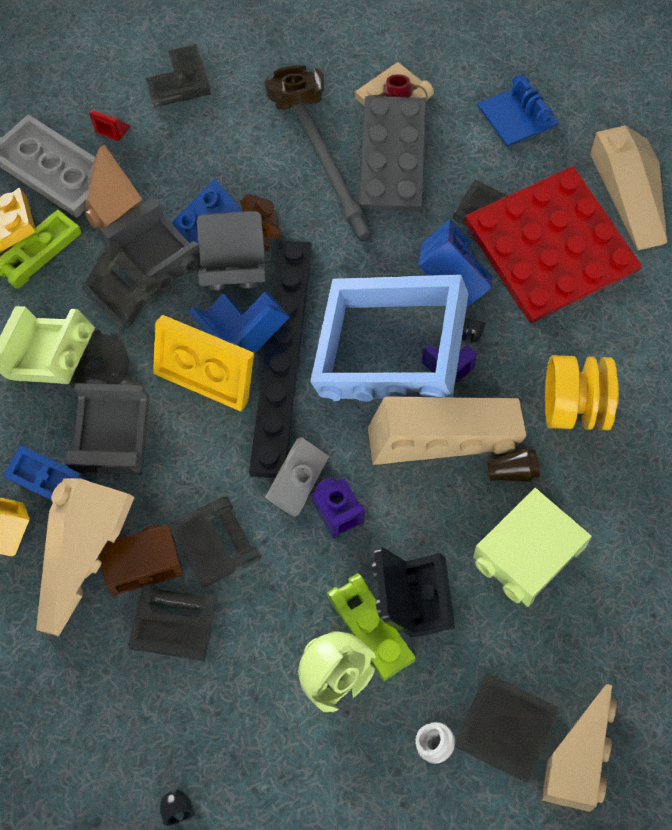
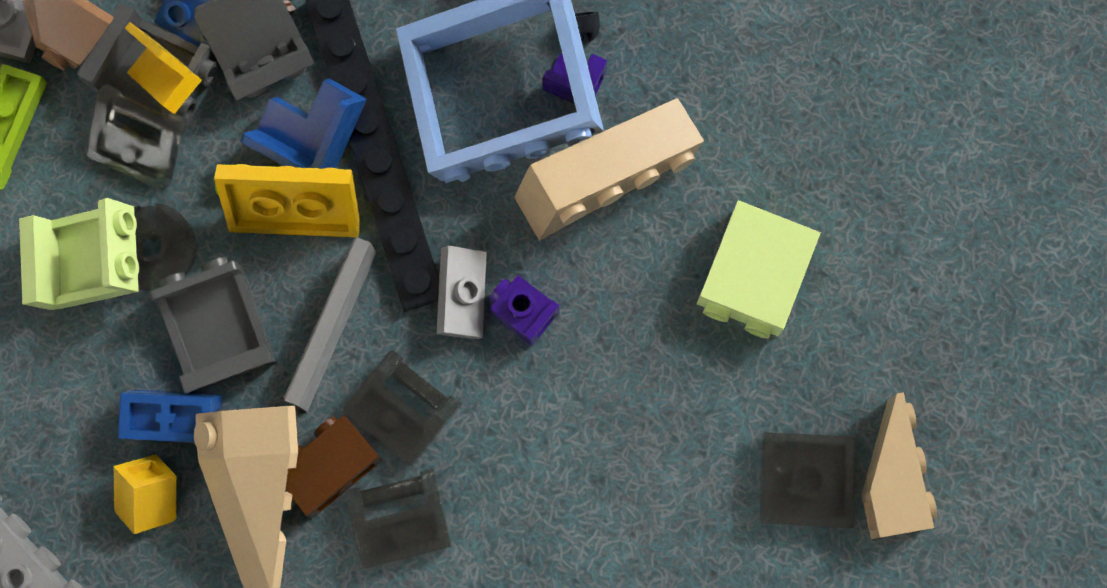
camera: 25 degrees left, 15 degrees up
yellowish green cylinder [298,631,376,712] -> none
lime plate [326,573,416,681] -> none
black bracket [372,547,455,637] -> none
white plate [416,722,455,764] -> none
dark brown cone [487,447,540,482] -> none
yellow wheel [545,355,619,431] -> none
none -> yellow panel [125,22,202,114]
none -> light grey tile [284,237,377,412]

